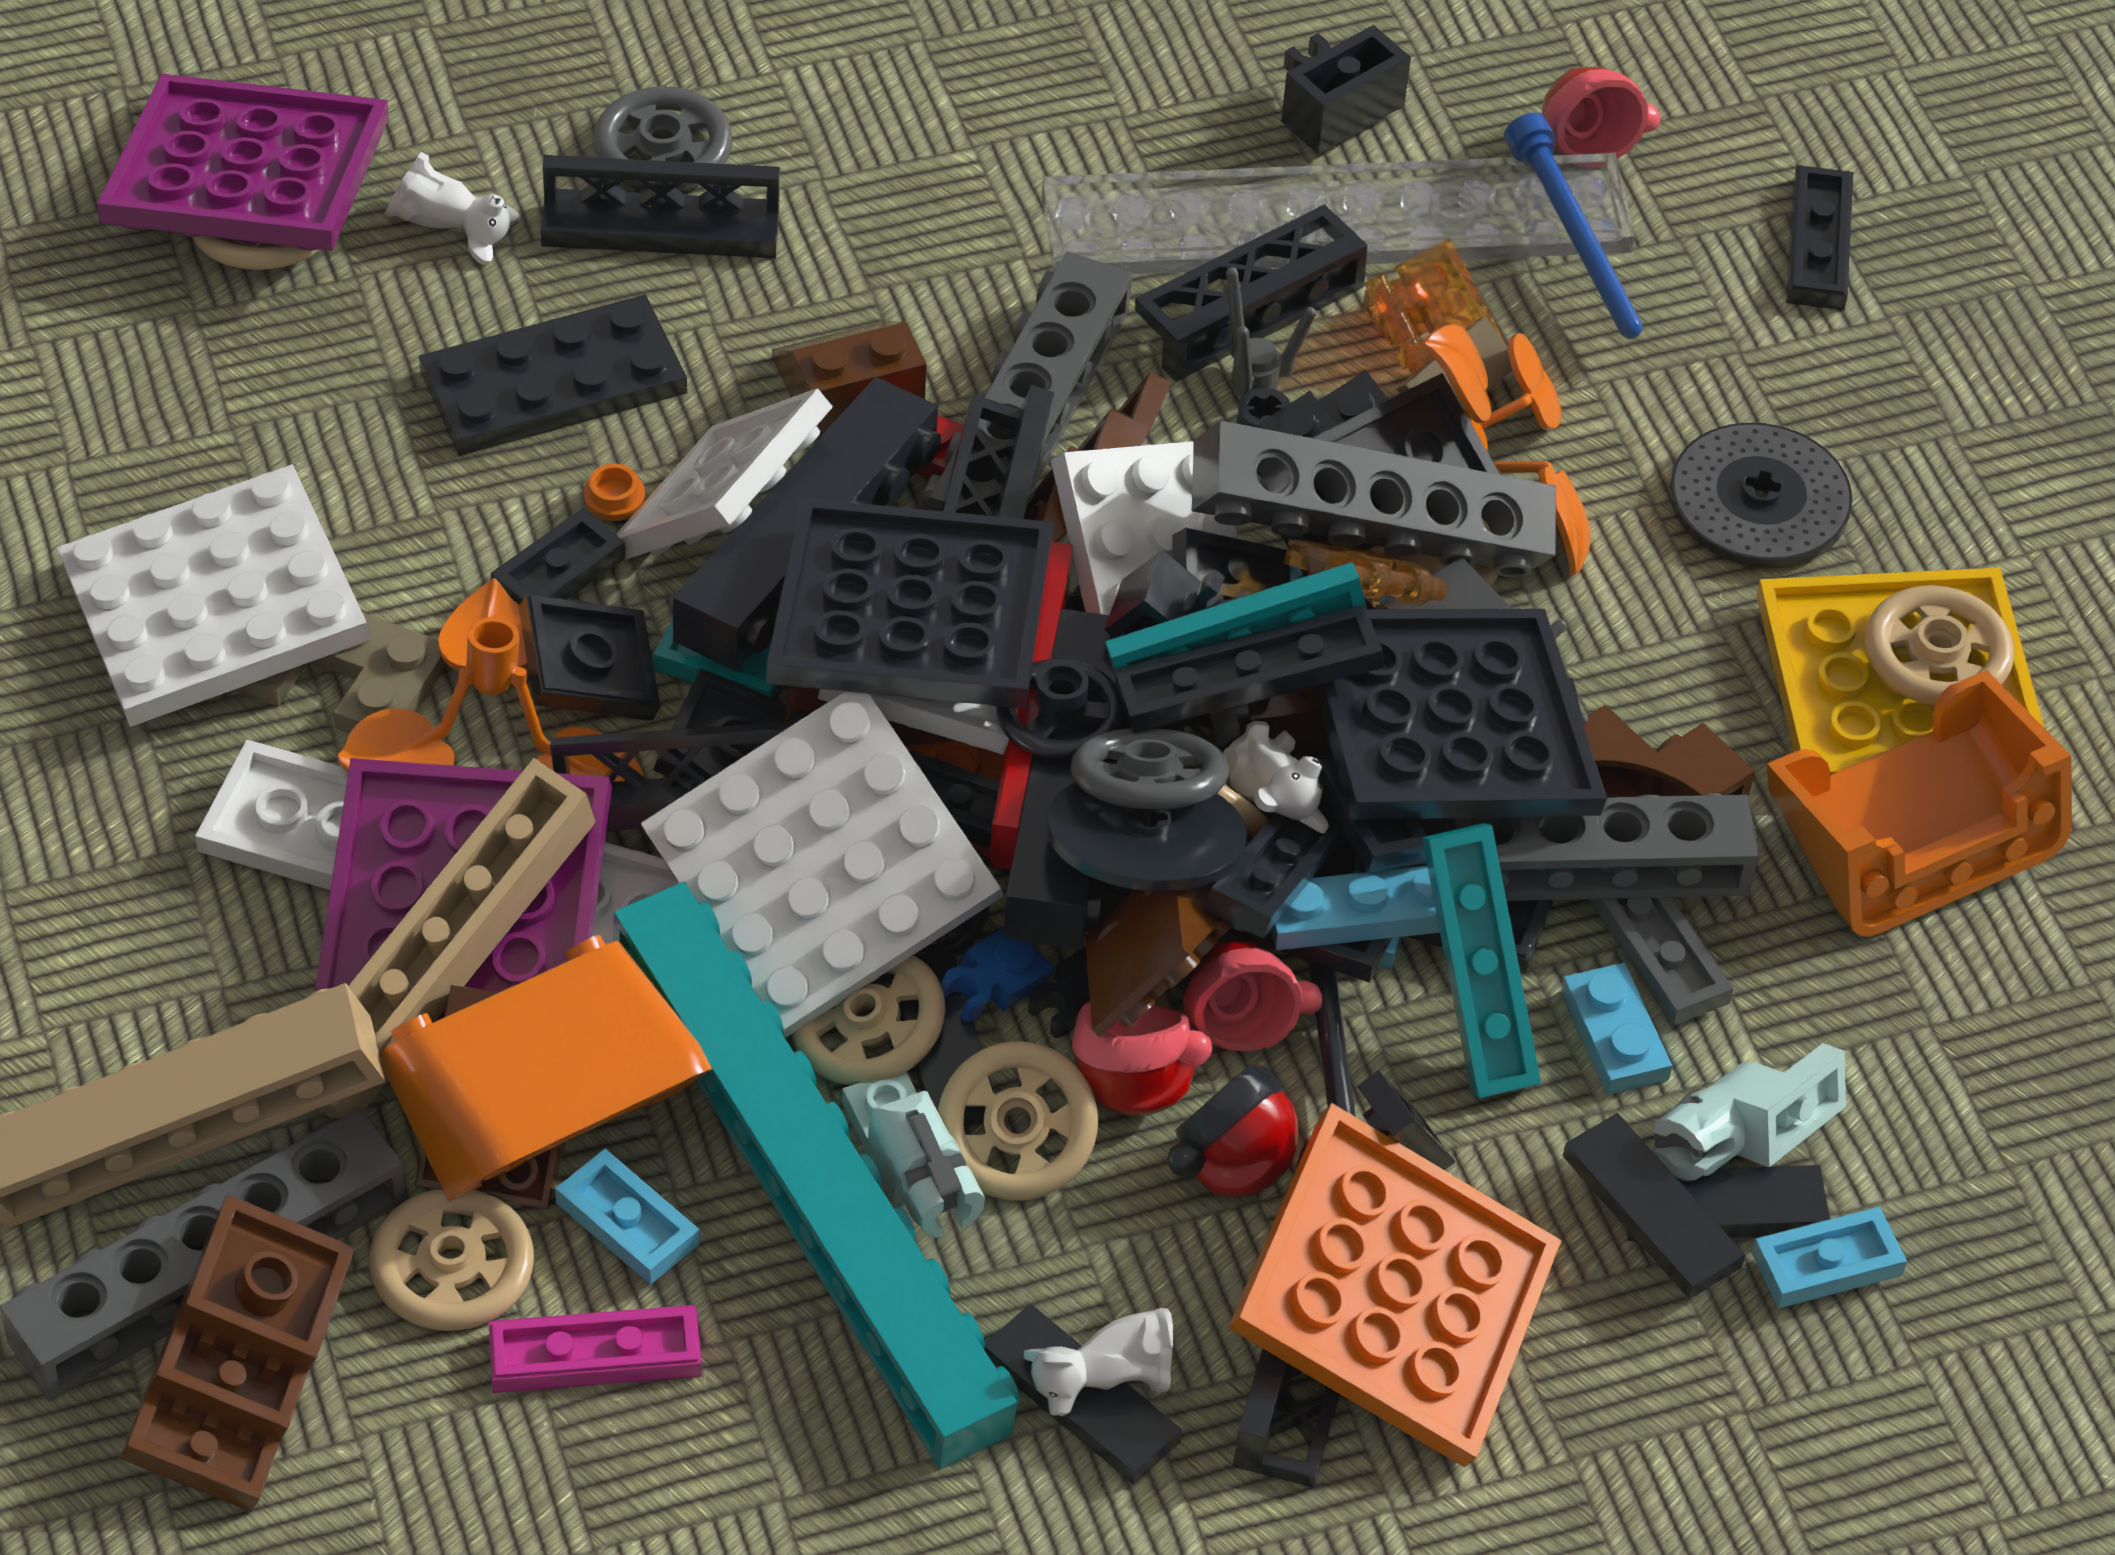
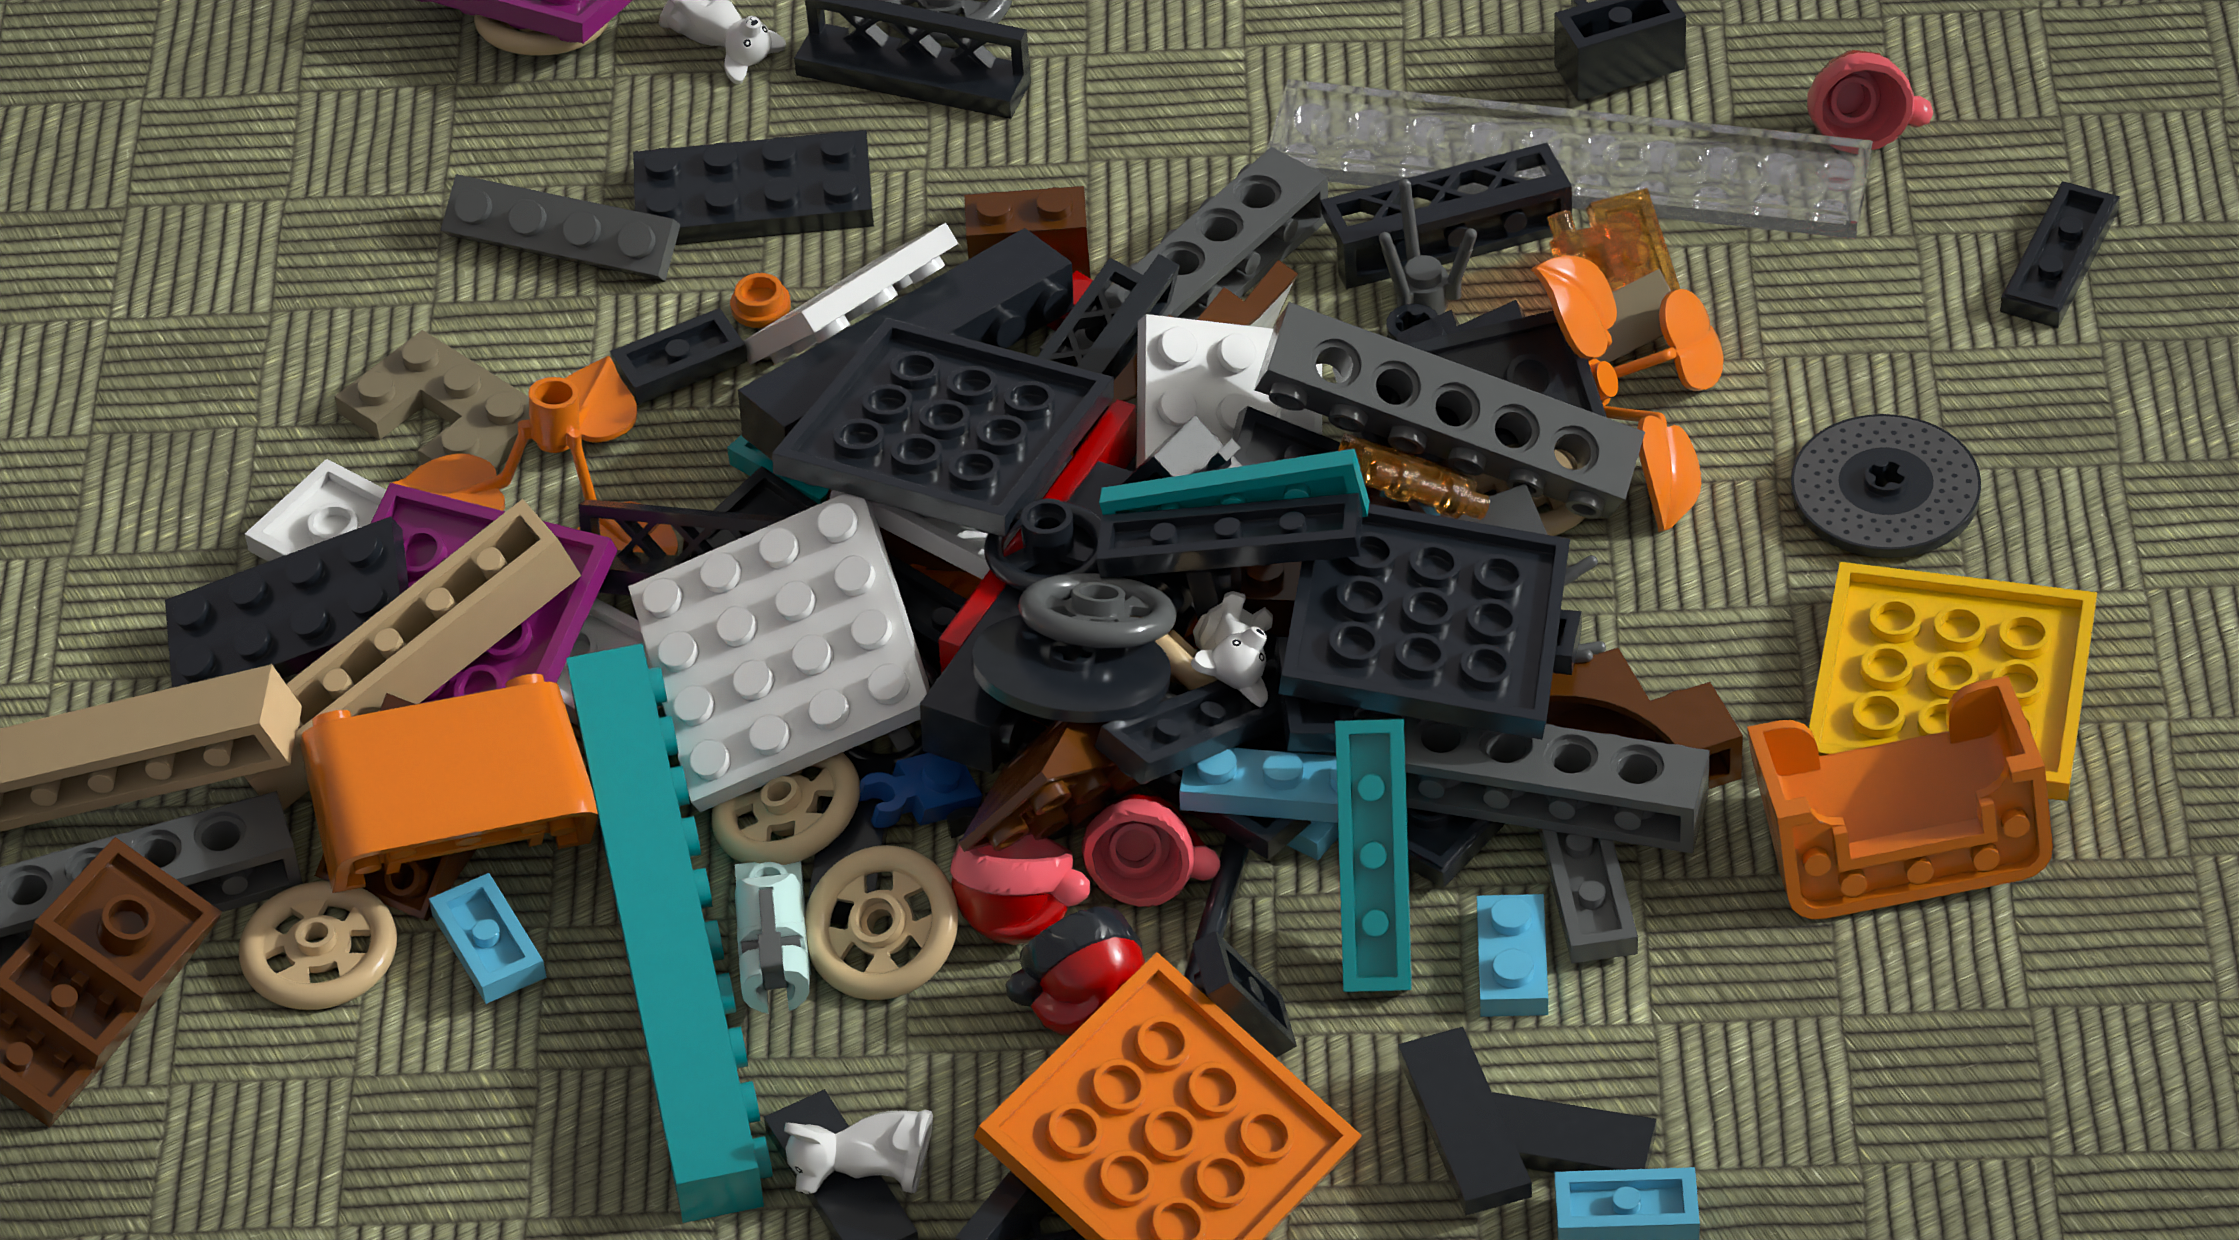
camera: 25 degrees right, 5 degrees down
white plate [57,464,372,727] -> none
dark pink tile [488,1305,702,1393] -> none
black plate [519,594,661,720] -> none
blue piece [1504,113,1642,339] -> none
light aqua plate [1653,1043,1846,1181] -> none
tan plate [1865,585,2014,706] -> none
none -> black plate [165,516,409,688]
none -> dark grey plate [441,174,680,281]

